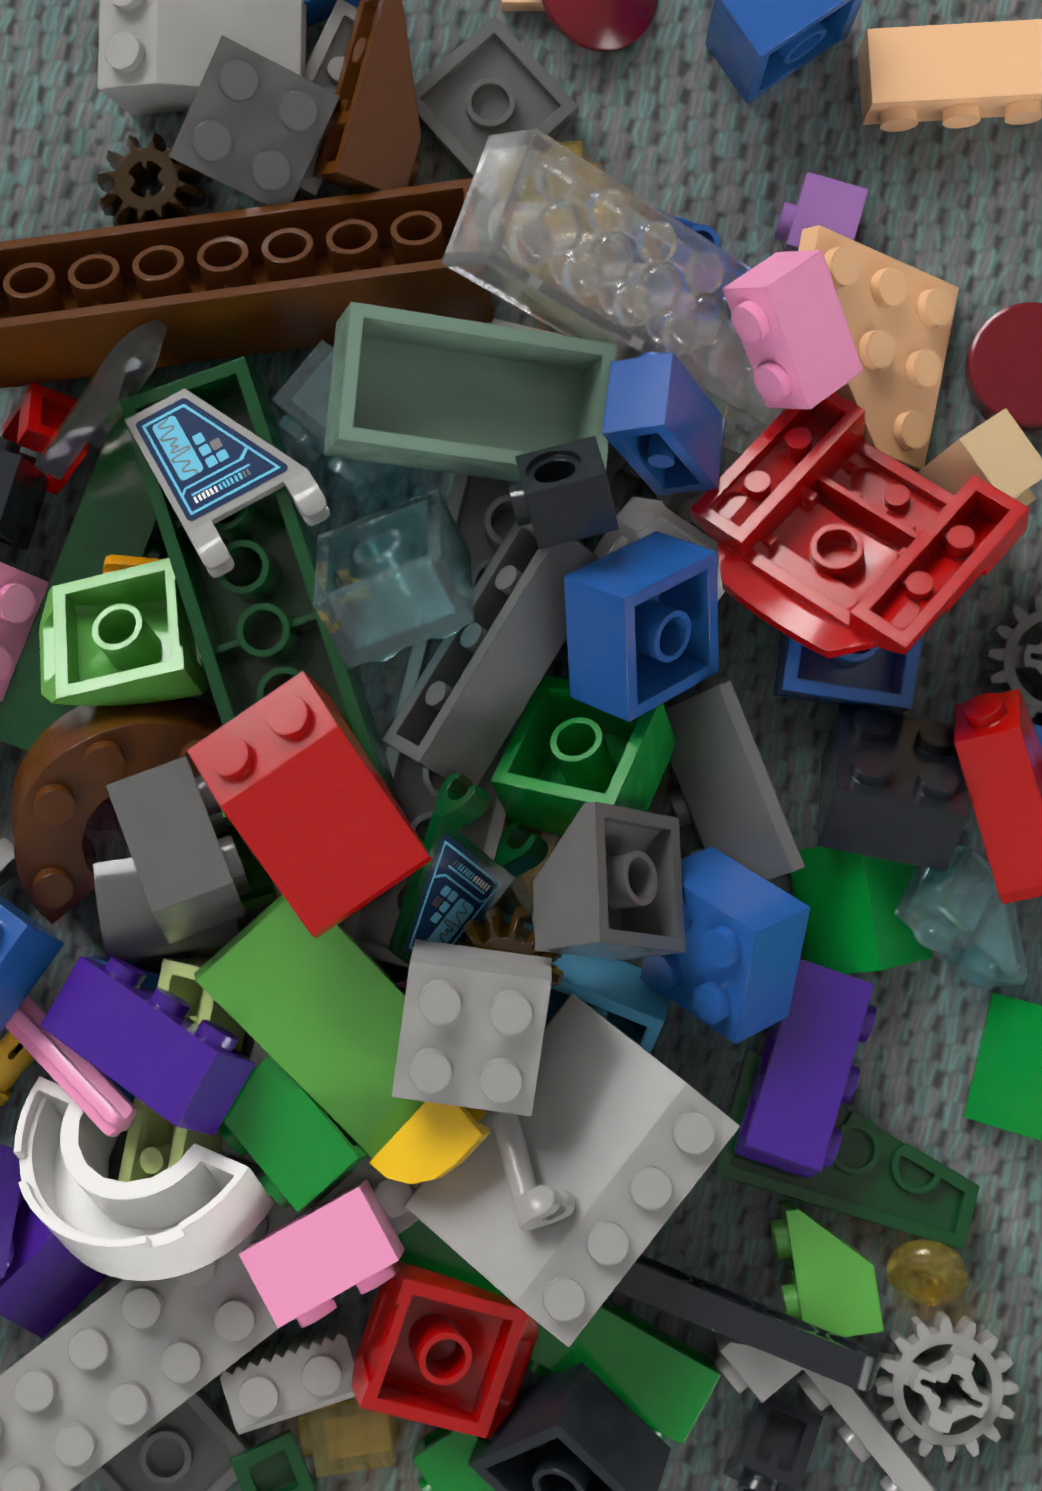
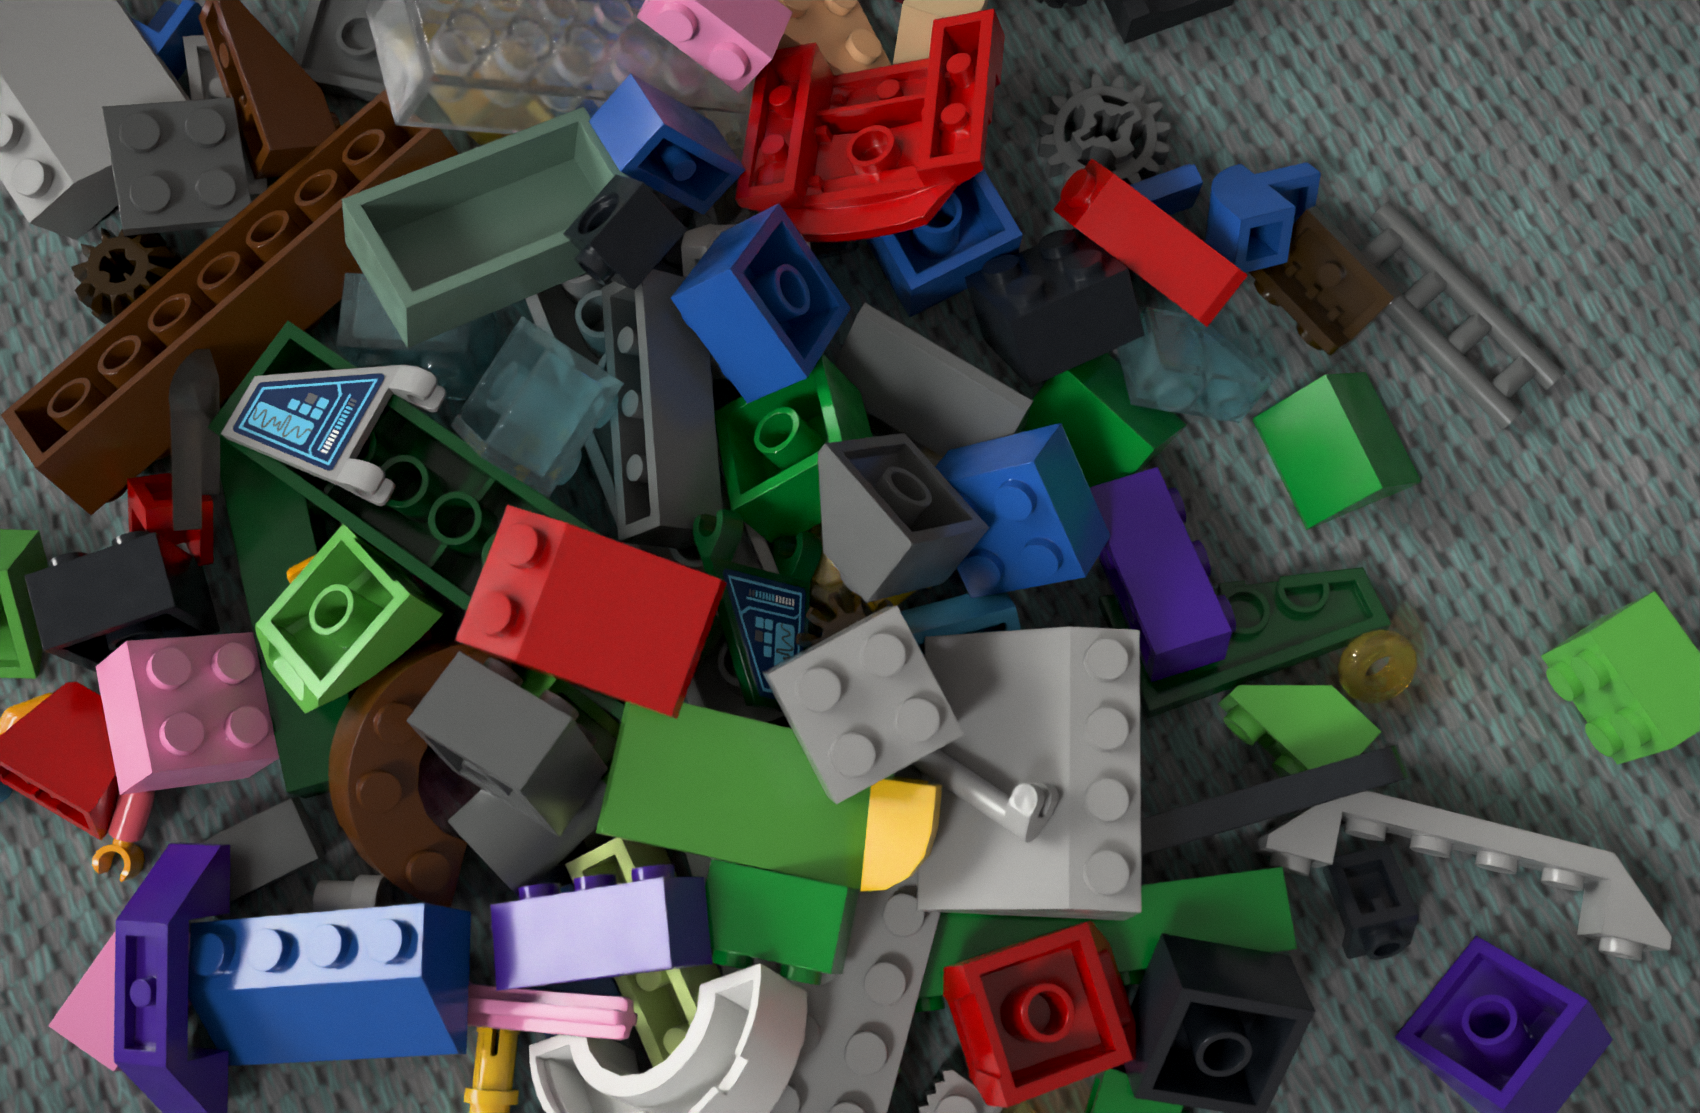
camera: 35 degrees left, 10 degrees down
bright pink brick [239,1178,405,1328] -> none
light grey gear [872,1311,1019,1462] -> none

